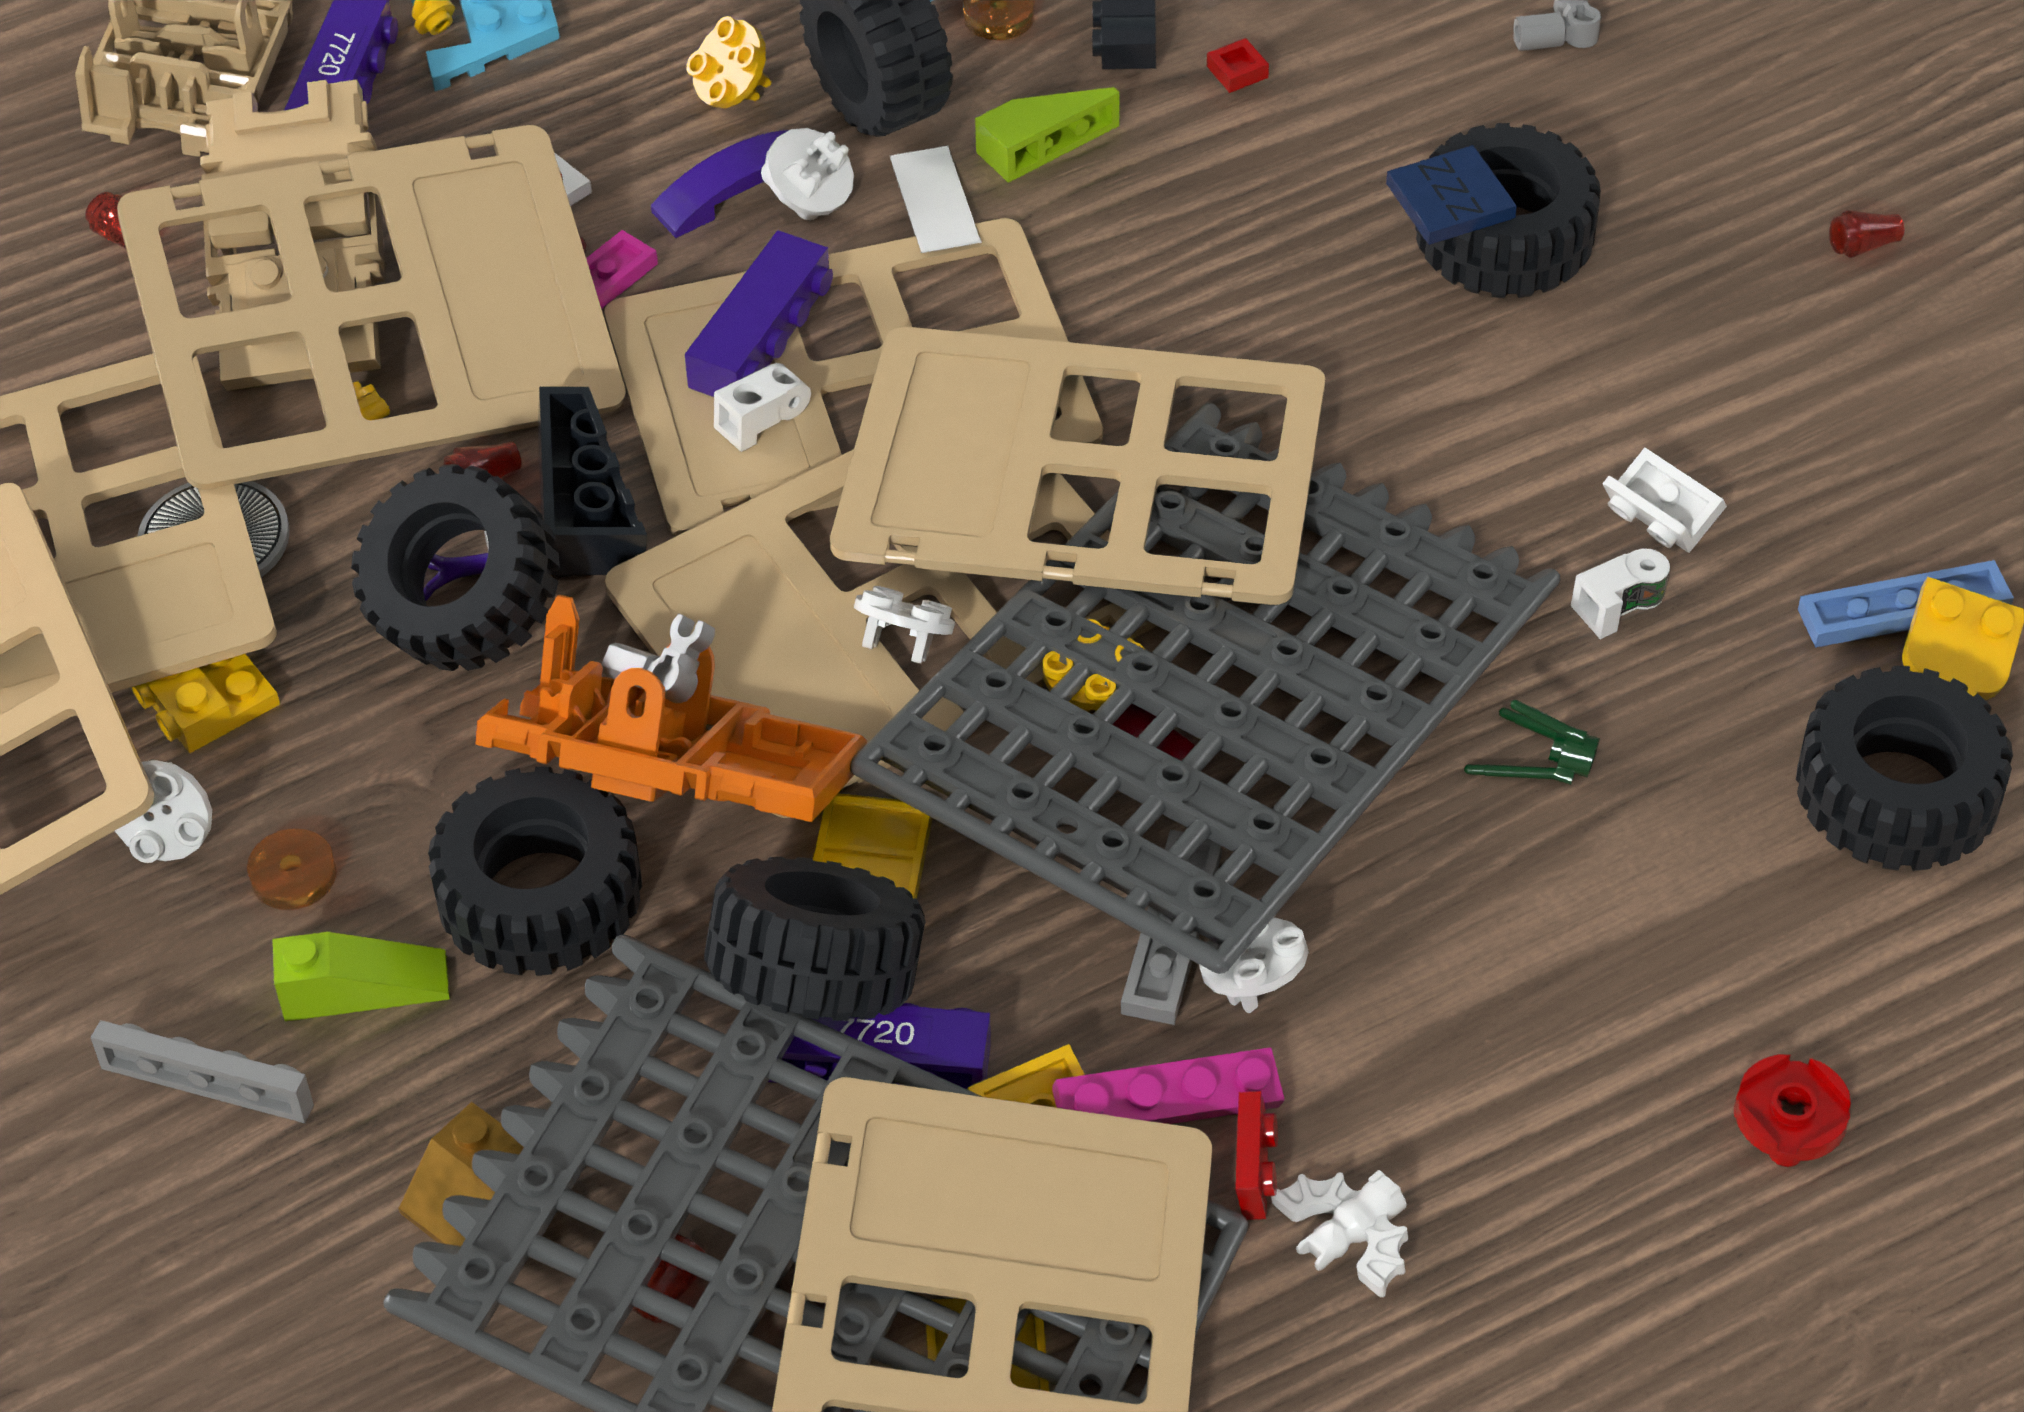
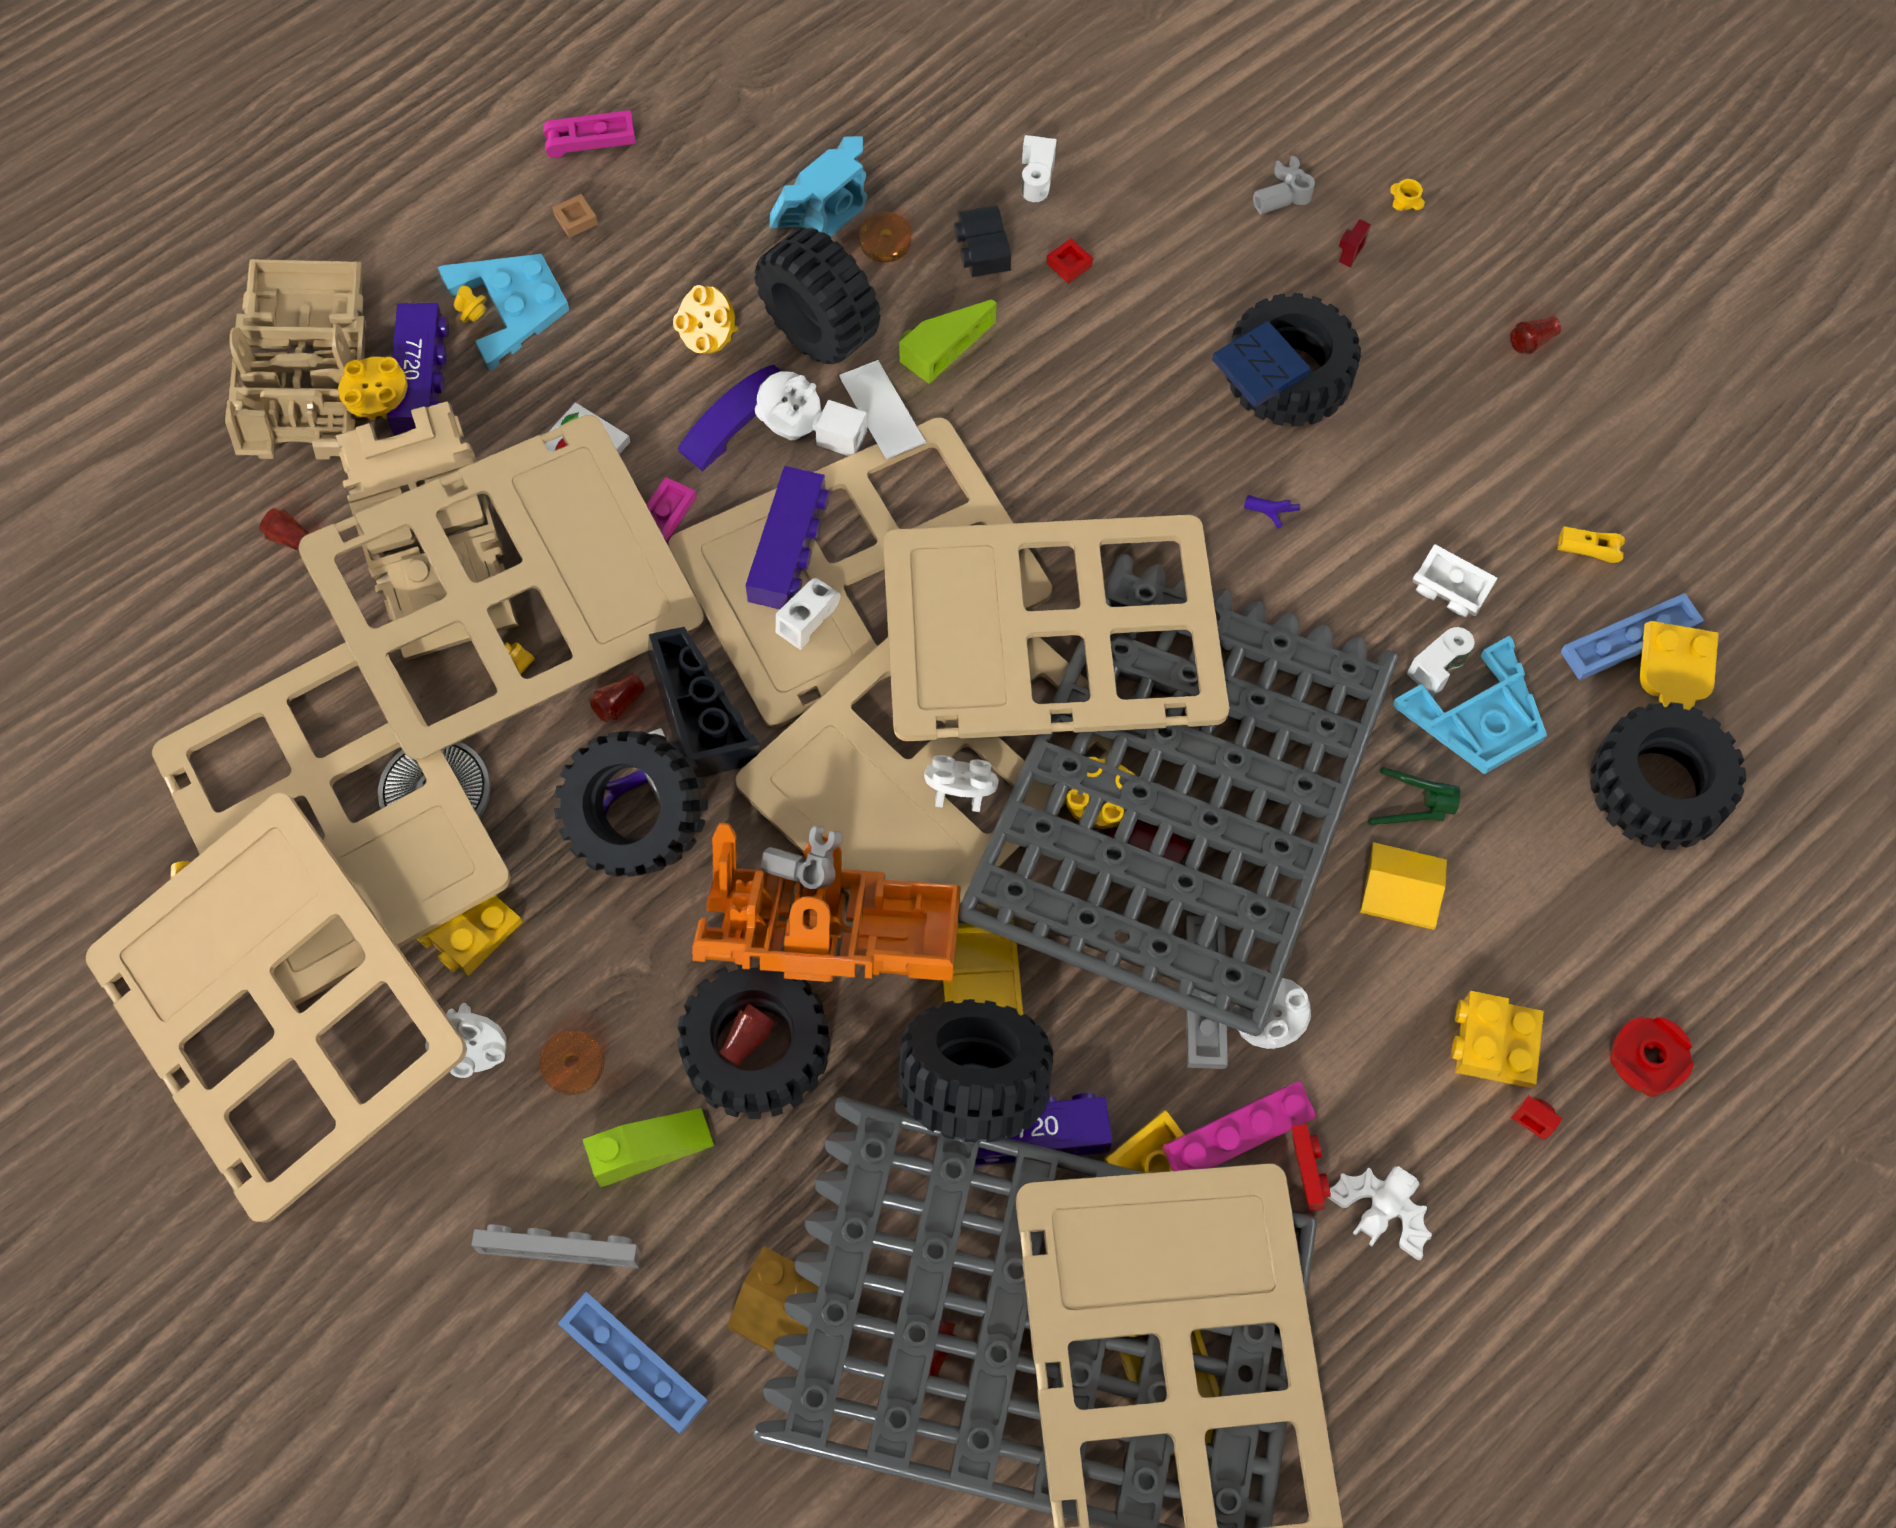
camera: 15 degrees left, 15 degrees up
none -> yellow plate [338,357,408,420]
none -> medium blue plate [558,1292,709,1435]
none -> clear red cone [719,1004,775,1066]
none -> white brick [812,400,867,456]
none -> dark purple bar [1244,495,1300,529]
none -> dark red plate [1339,219,1371,268]
none -> yellow slope [1360,842,1447,930]
none -> yellow plate [1390,179,1425,211]
none -> medium azure wing [1393,635,1547,774]
none -> yellow plate [1451,991,1544,1088]
none -> red plate [1511,1095,1563,1141]
none -> yellow bar [1557,526,1625,563]

